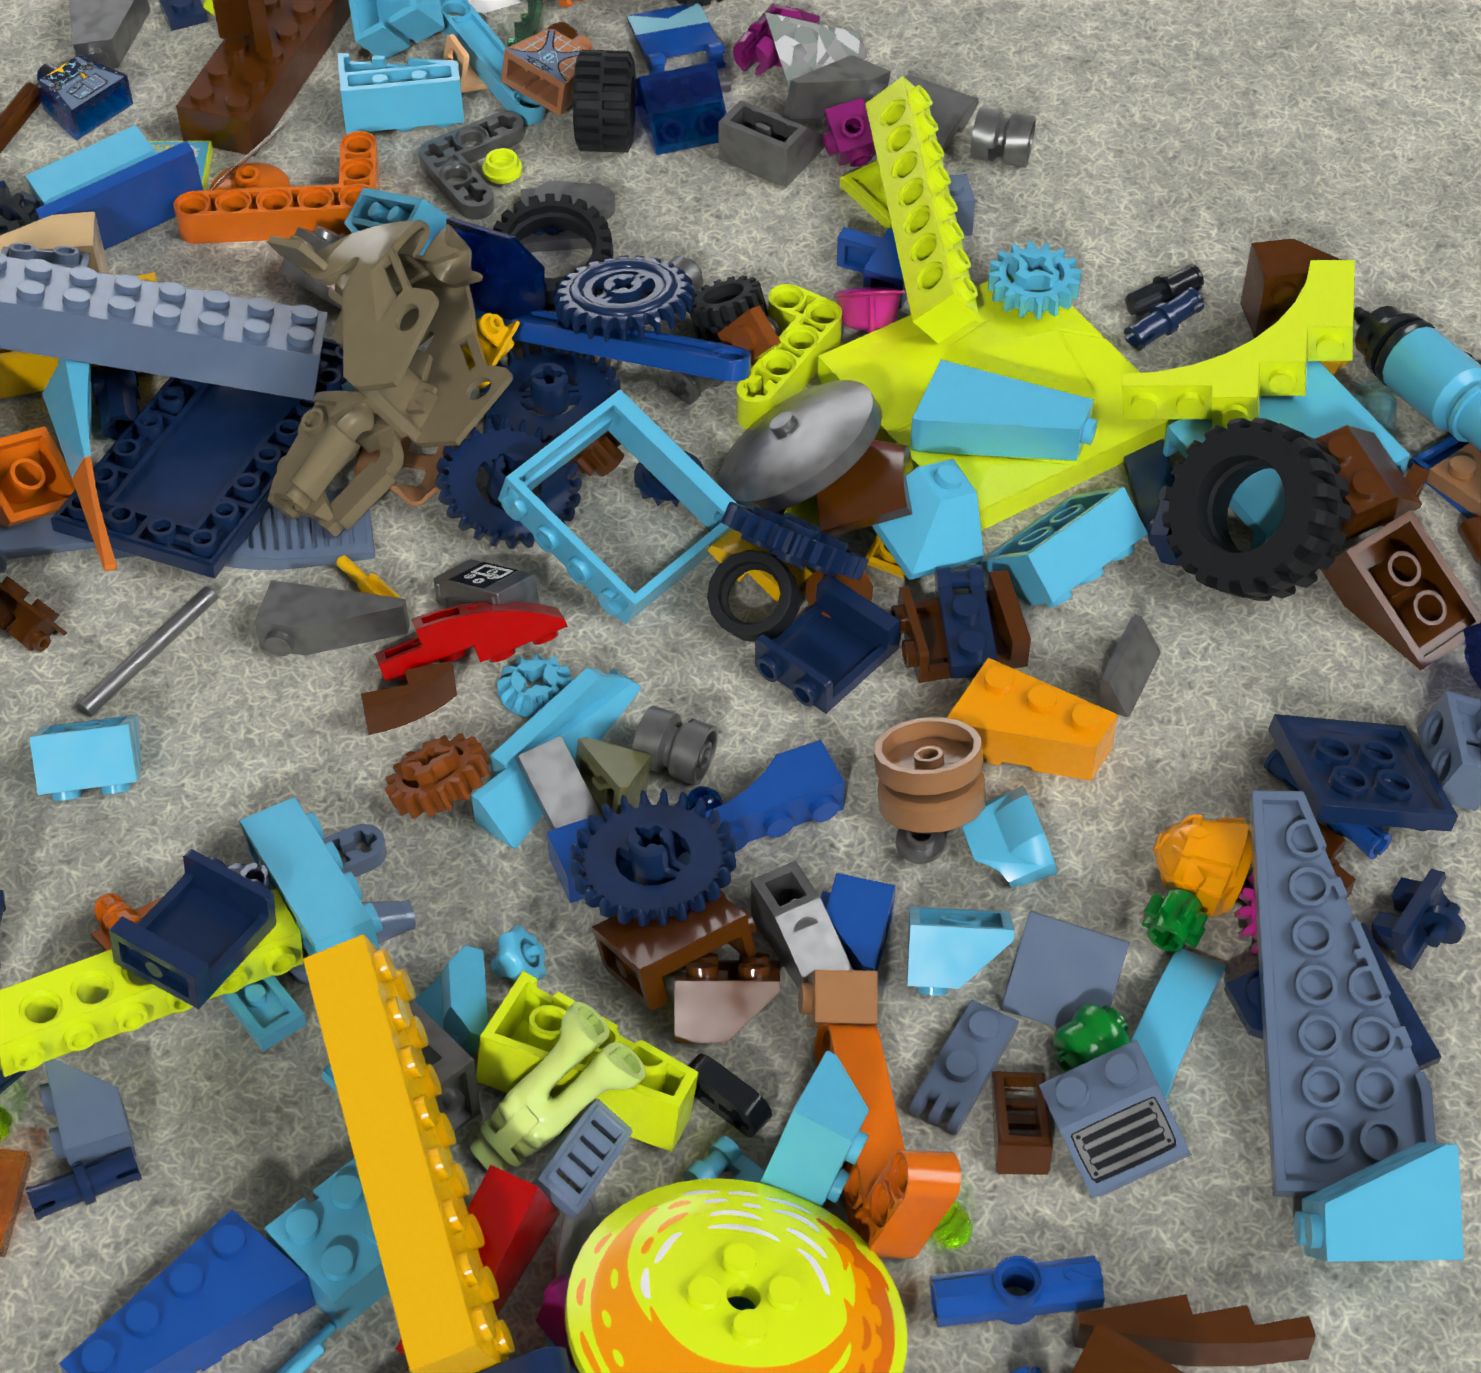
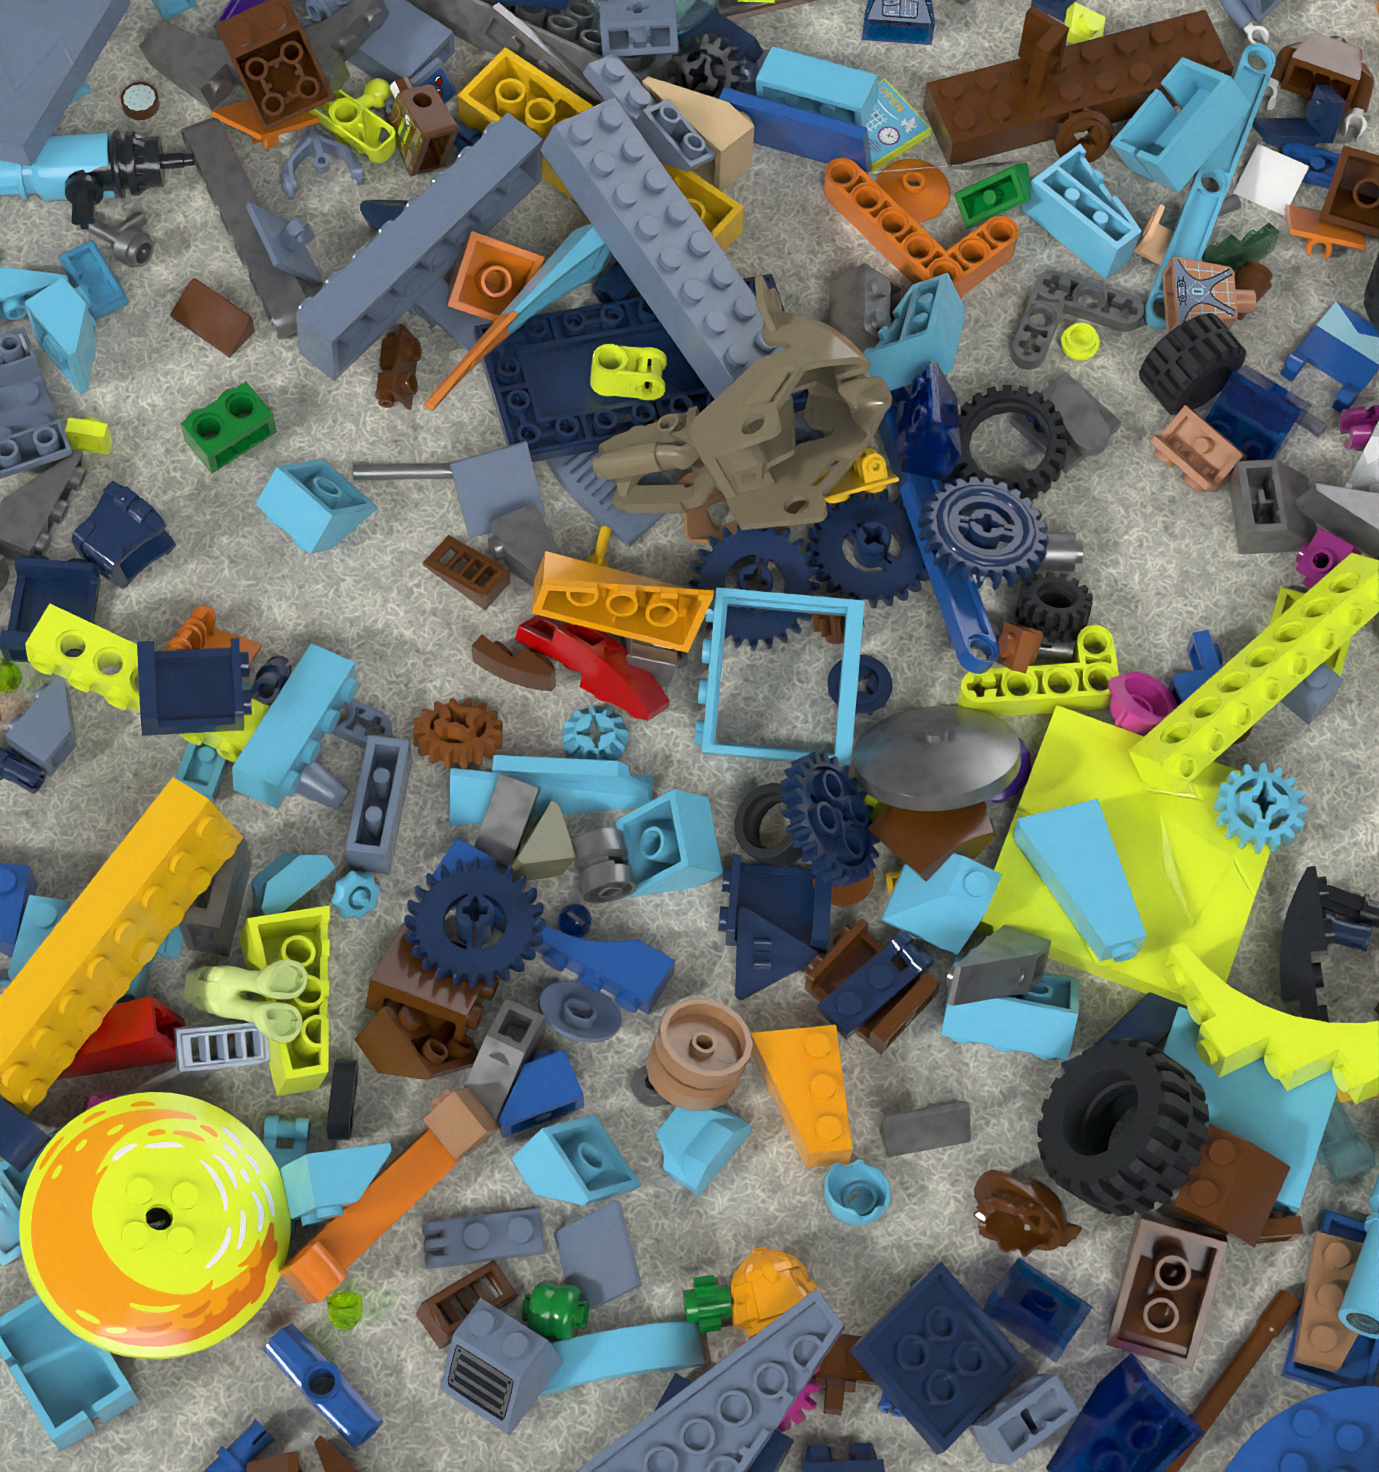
camera: 50 degrees right, 15 degrees up
none -> sand blue brick [345,735,413,875]
none -> reddish brown slope [423,535,511,610]
none -> sand blue piece [449,441,546,539]
none -> light orange wedge [531,551,714,653]
none -> sand blue dish [538,981,622,1043]
none -> neon yellow piece [590,344,667,400]
none -> medium azure slope [616,789,723,898]
none -> dark blue piece [735,907,818,1000]
none -> medium azure hair [824,1159,891,1226]
none -> flat silver slope [946,925,1051,1006]
none -> green slope [954,163,1031,229]
none -> reddish brown hair [974,1169,1082,1257]
none -> clear blue slope [983,1257,1093,1363]
none -> reddish brown gear [1053,107,1113,163]
none -> nougat bracket [1149,405,1247,493]
none -> black slope [1280,866,1335,1023]

